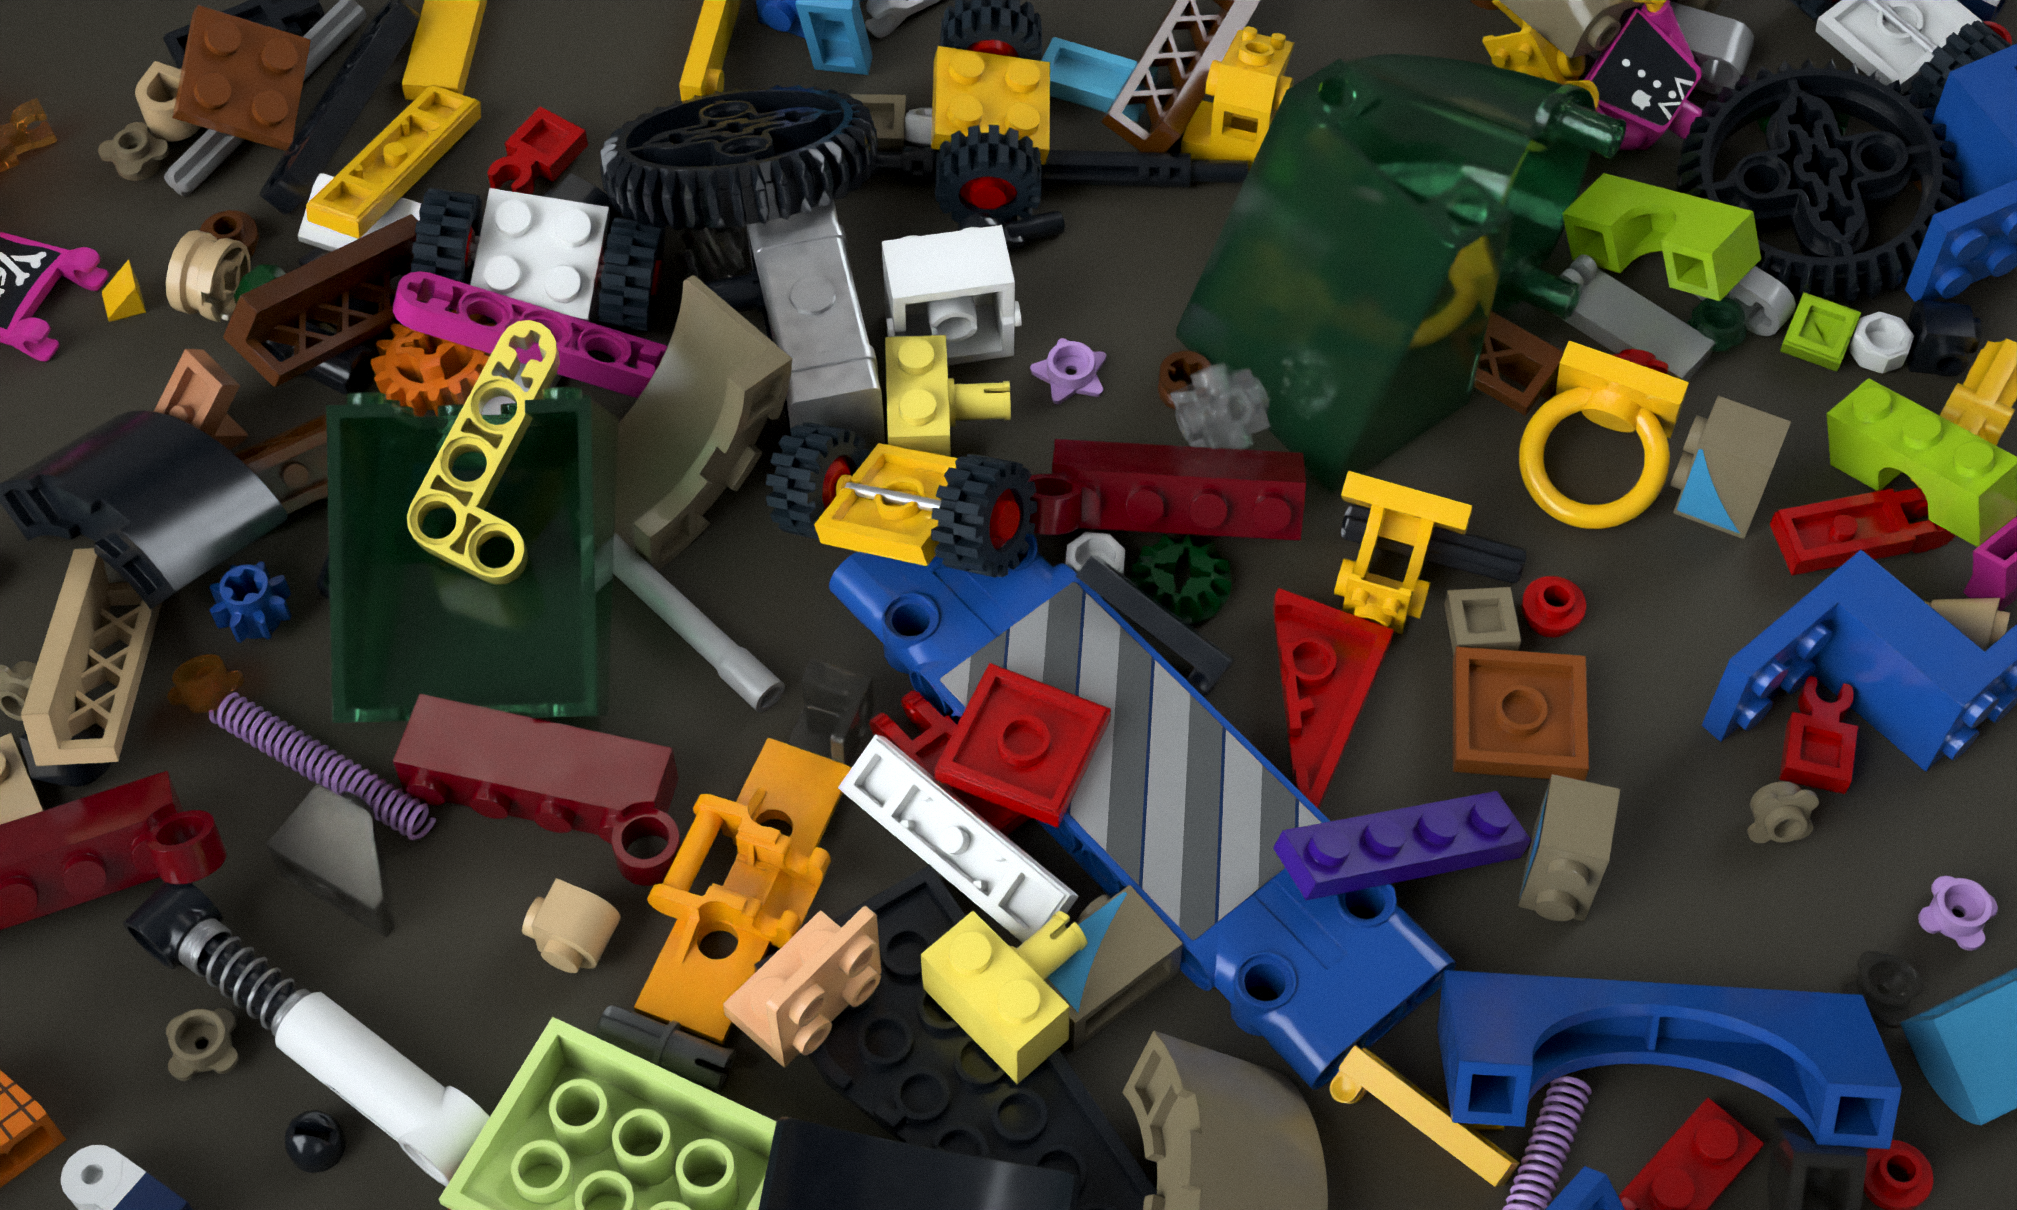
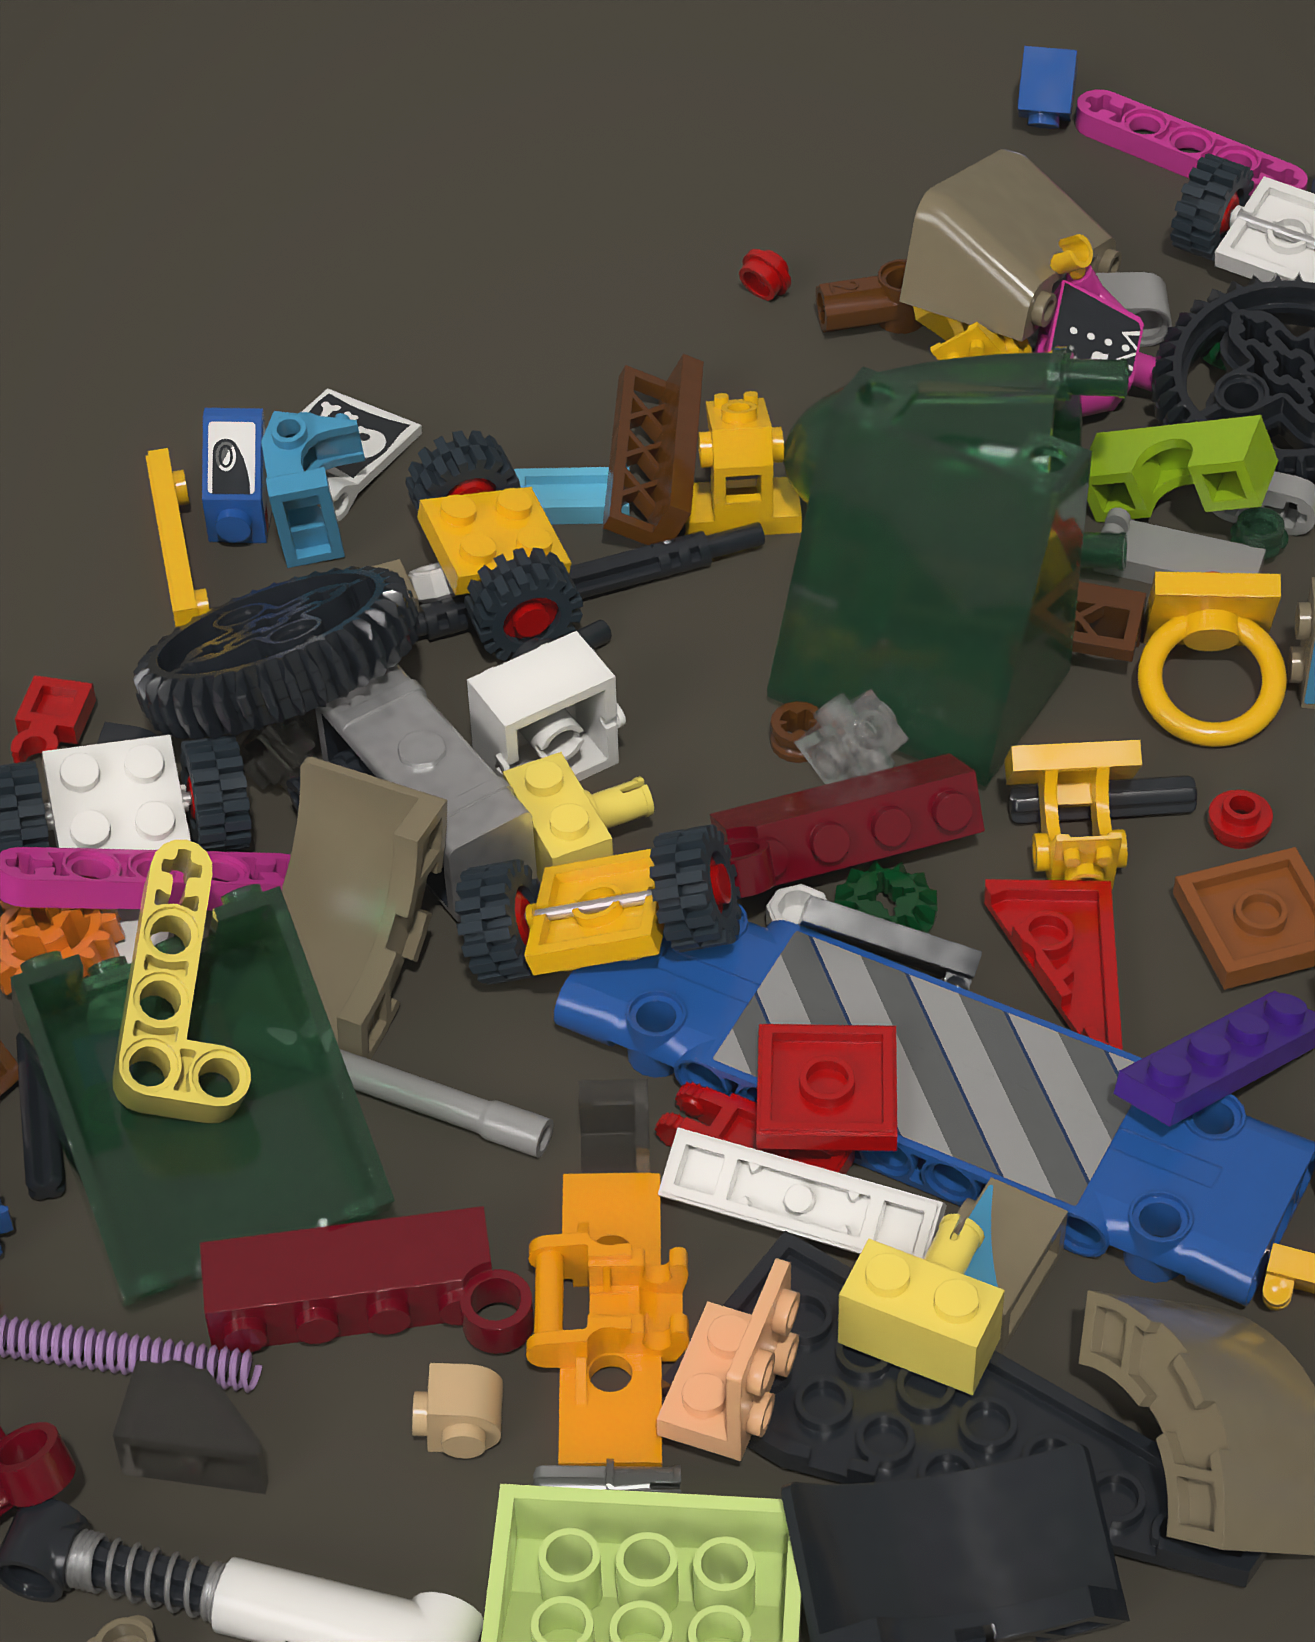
camera: 20 degrees left, 10 degrees down
lavender plate [1030,338,1107,404] -> none
dark tan plate [1444,587,1521,656] -> none

